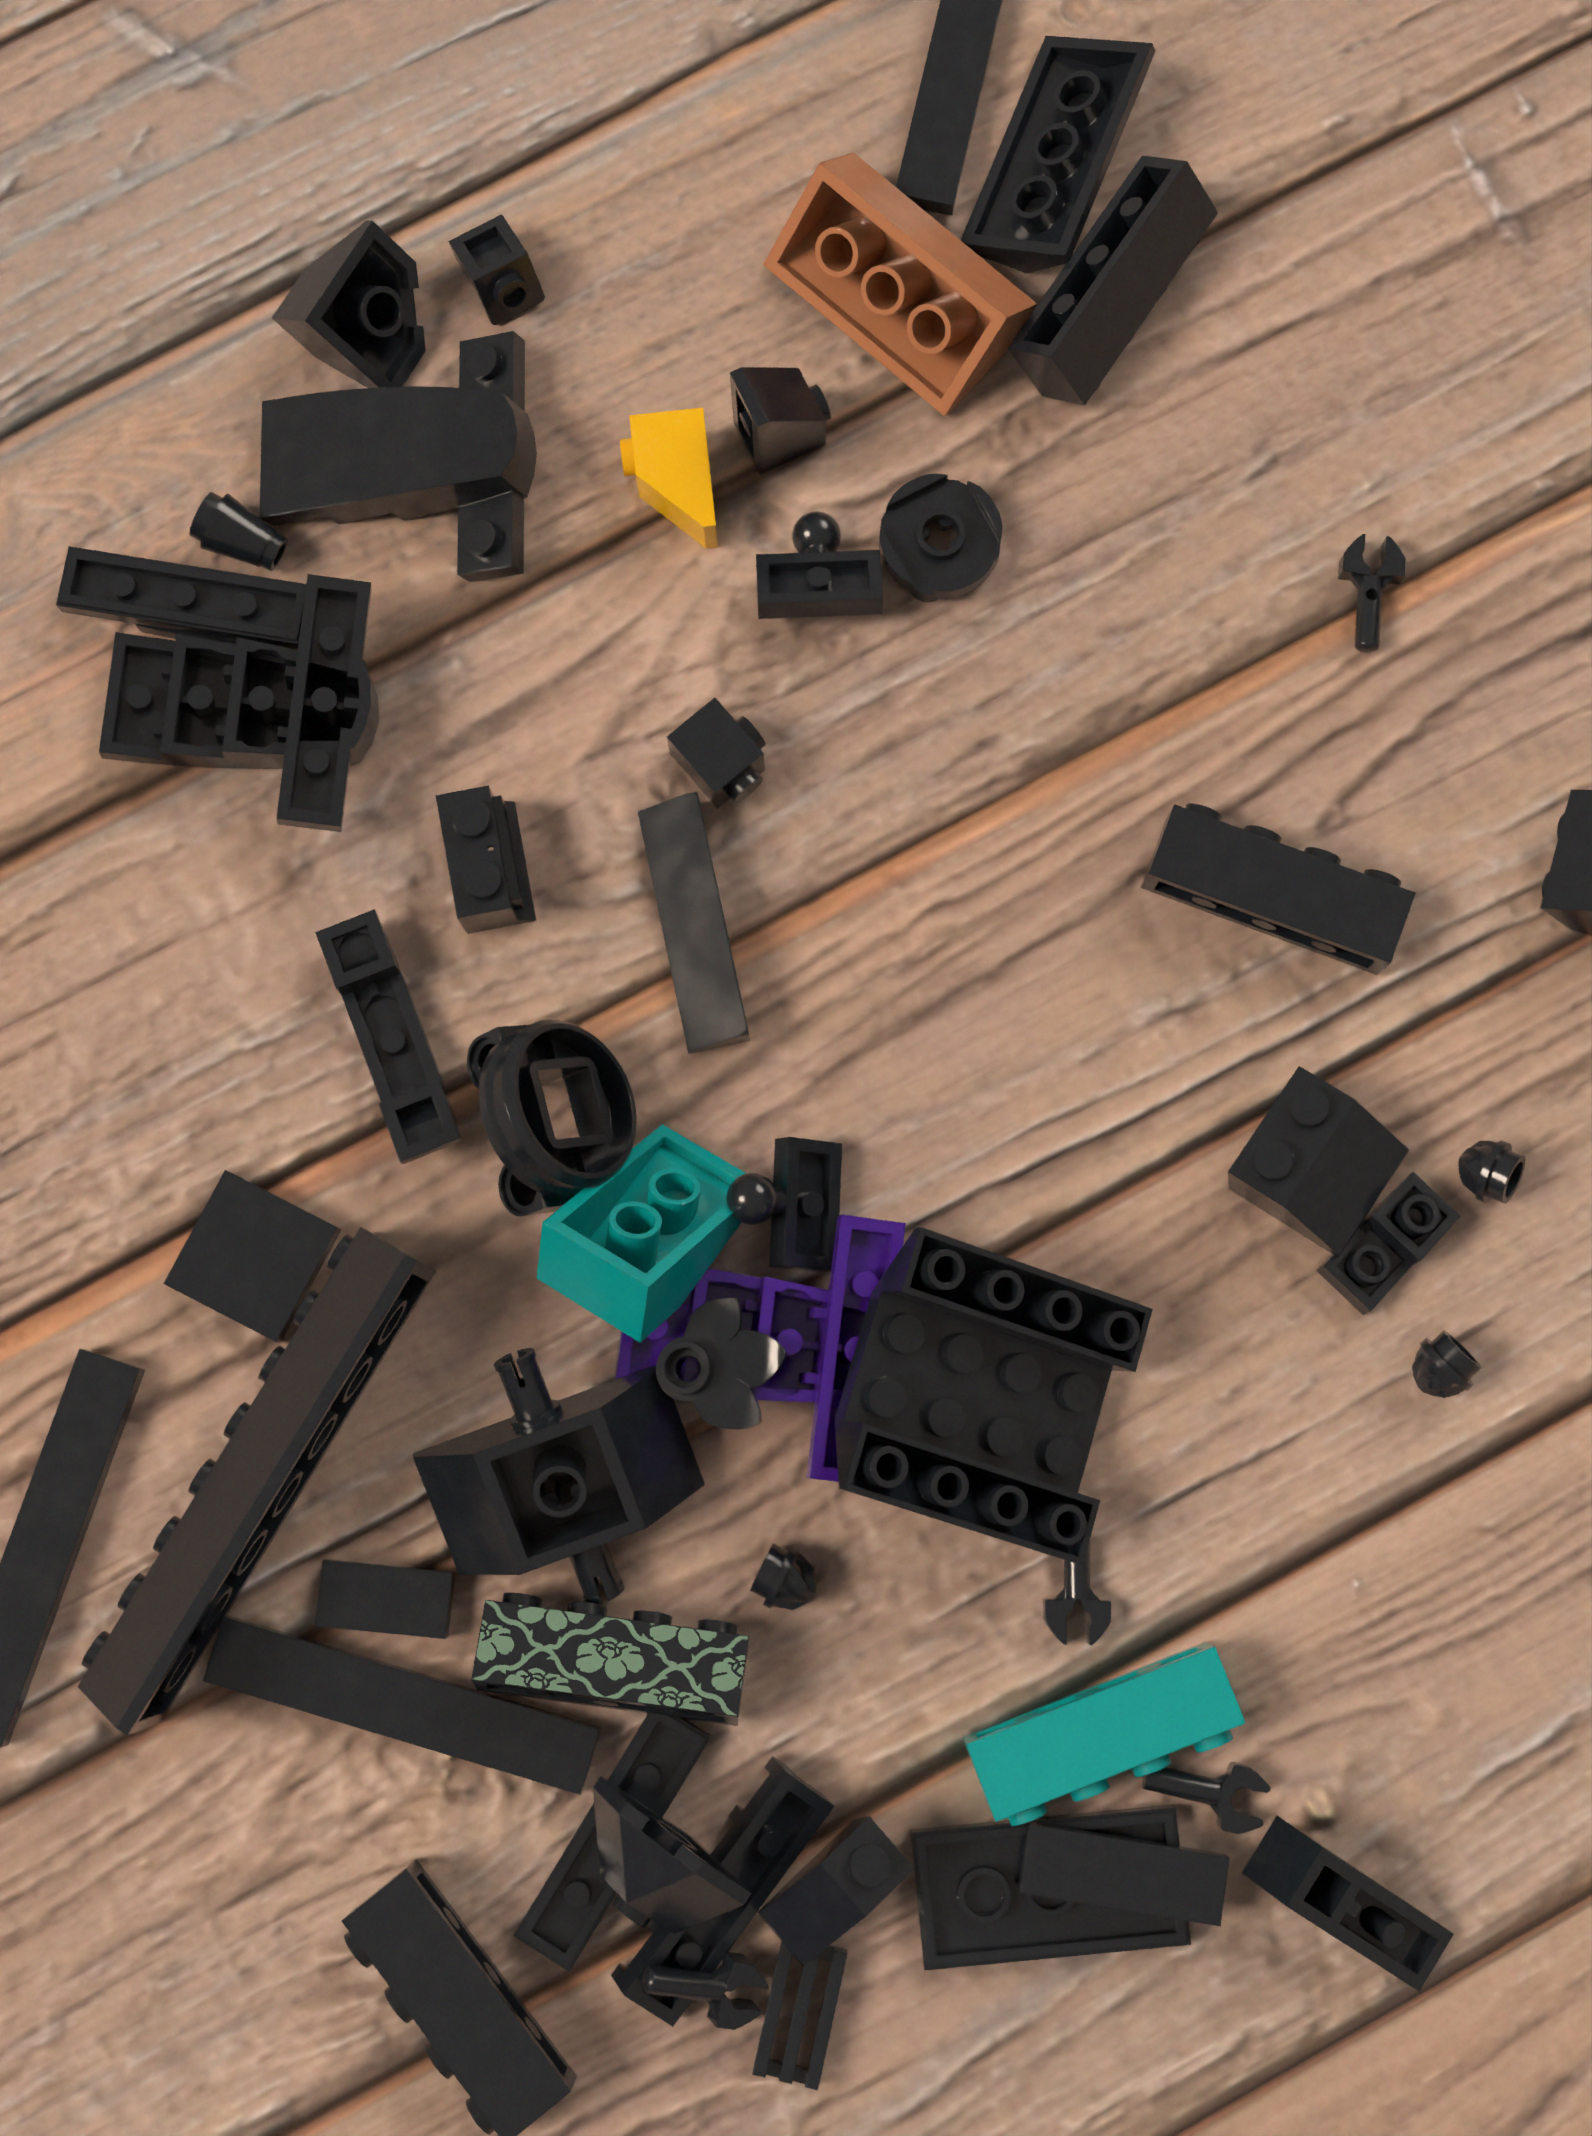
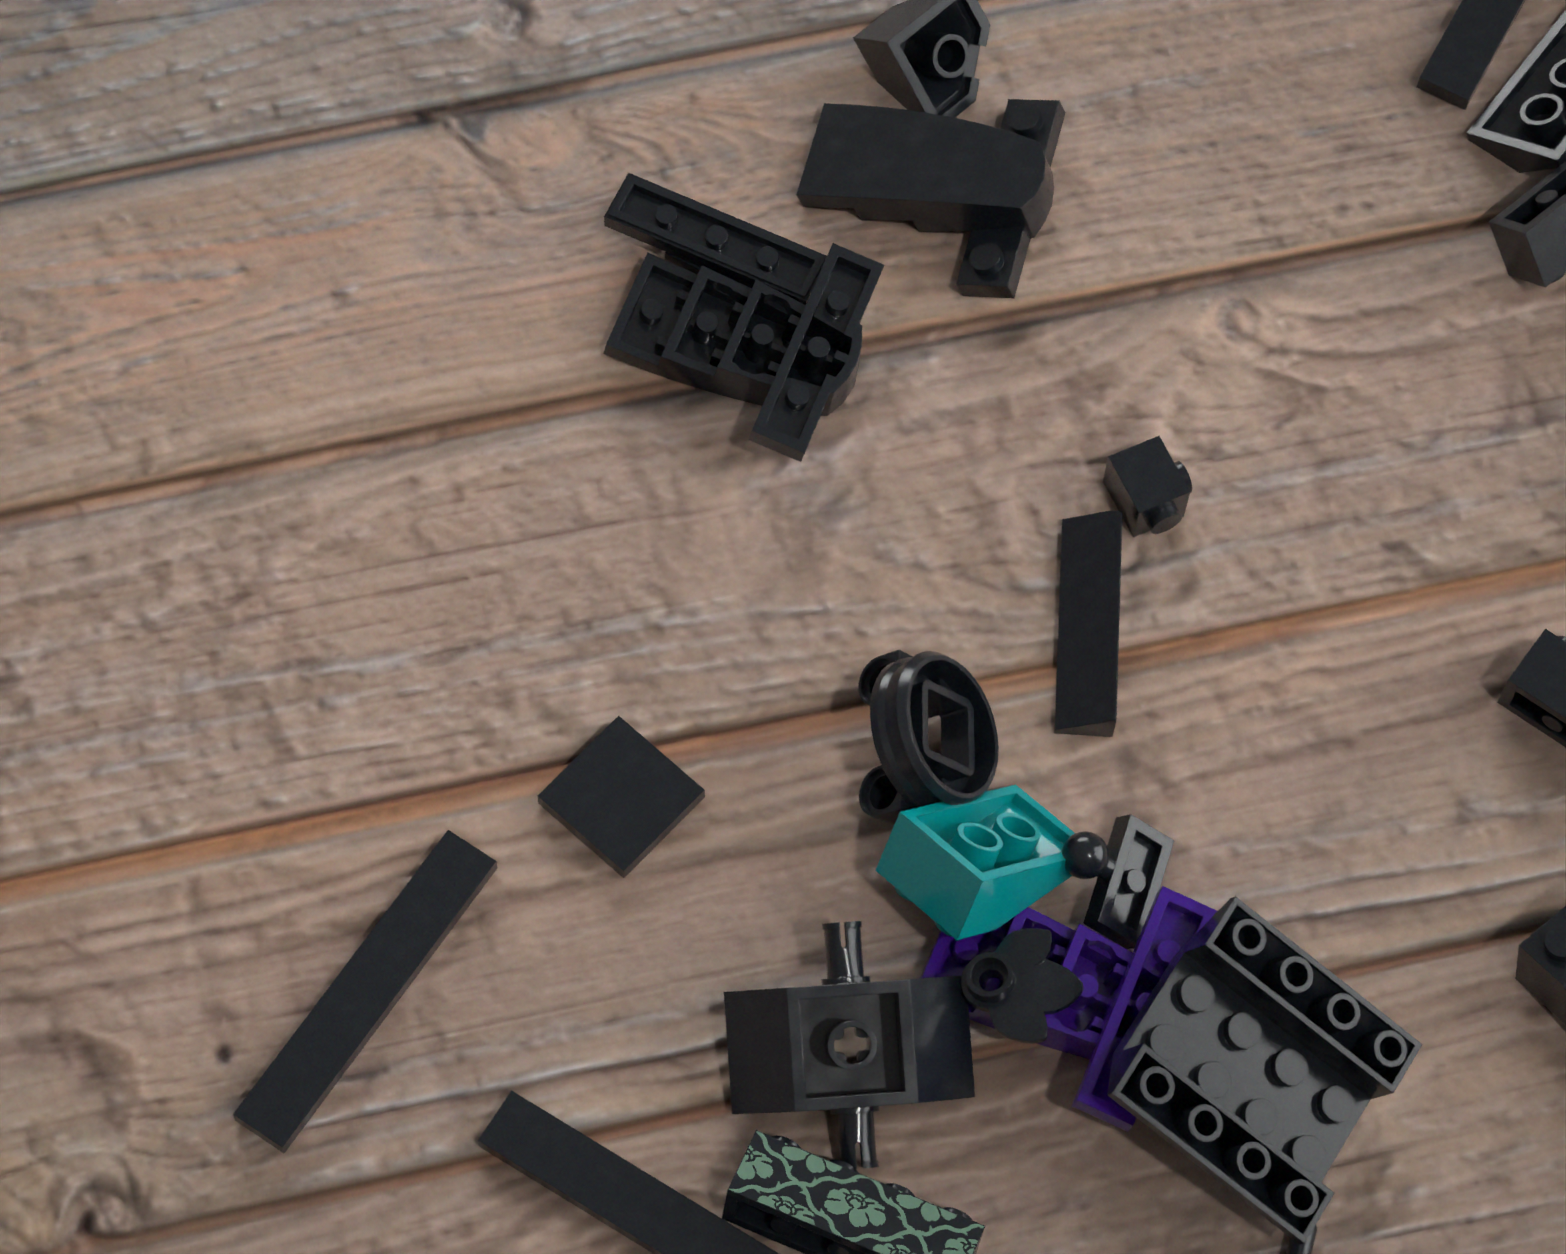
camera: 10 degrees right, 15 degrees down
black slope [78,1227,436,1735] -> none
black cone [189,492,288,572] -> none
black slope [315,909,463,1165] -> none
black tile [315,1559,456,1639] -> none
black window [435,785,536,934] -> none
black bracket [448,214,545,325] -> none
yellow slope [620,408,718,549] -> none
black slope [730,367,831,475] -> none
black plate [750,1543,817,1610] -> none
black plate [756,511,883,619] -> none
nougat slope [763,152,1037,416] -> none
black plate [879,473,1003,602] -> none

